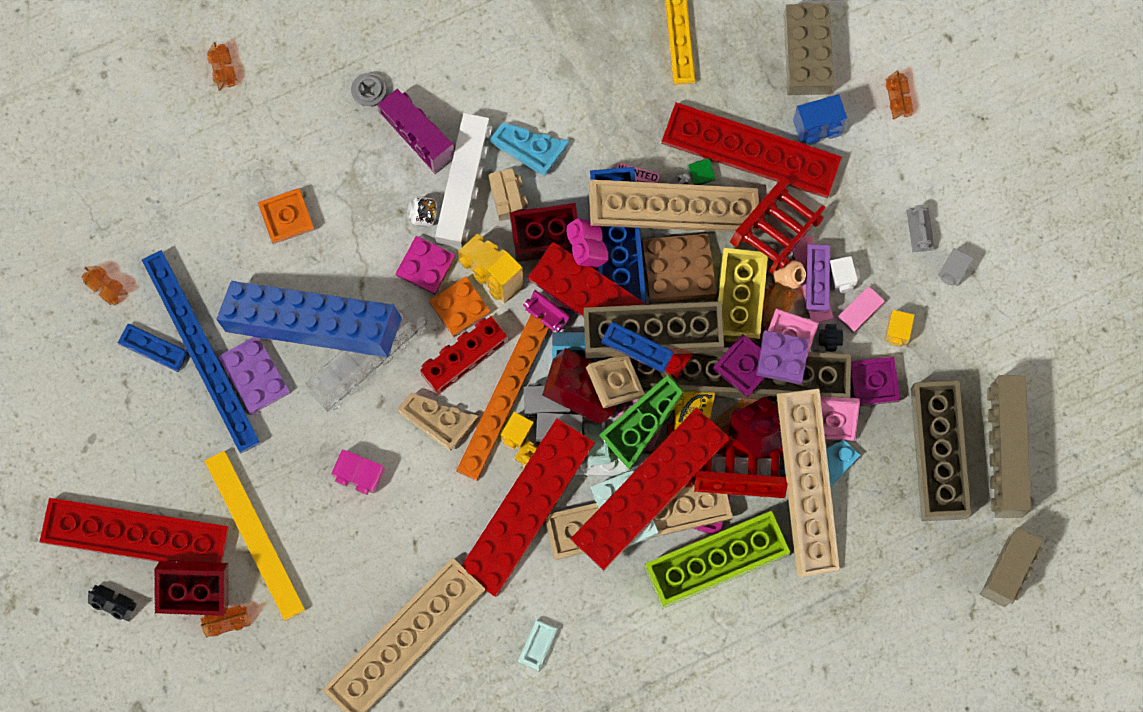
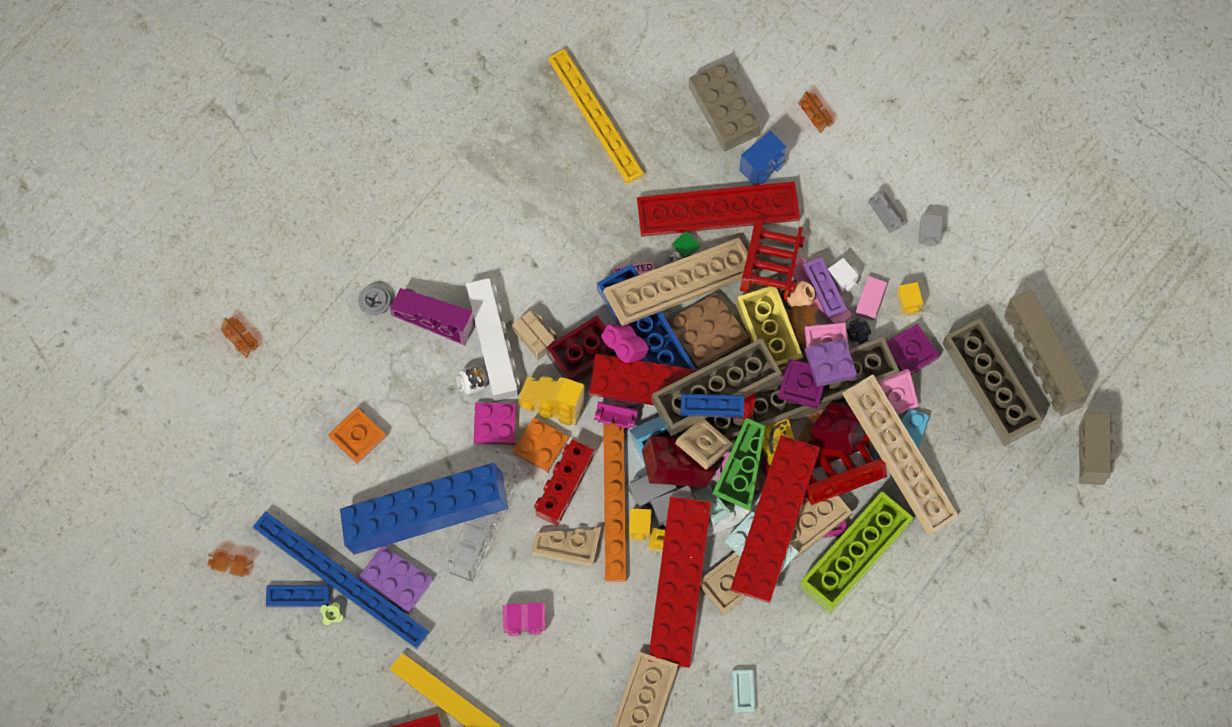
camera: 25 degrees left, 5 degrees down
medium azure wing [490,122,569,177] -> none
none -> yellowish green plate [320,602,343,625]

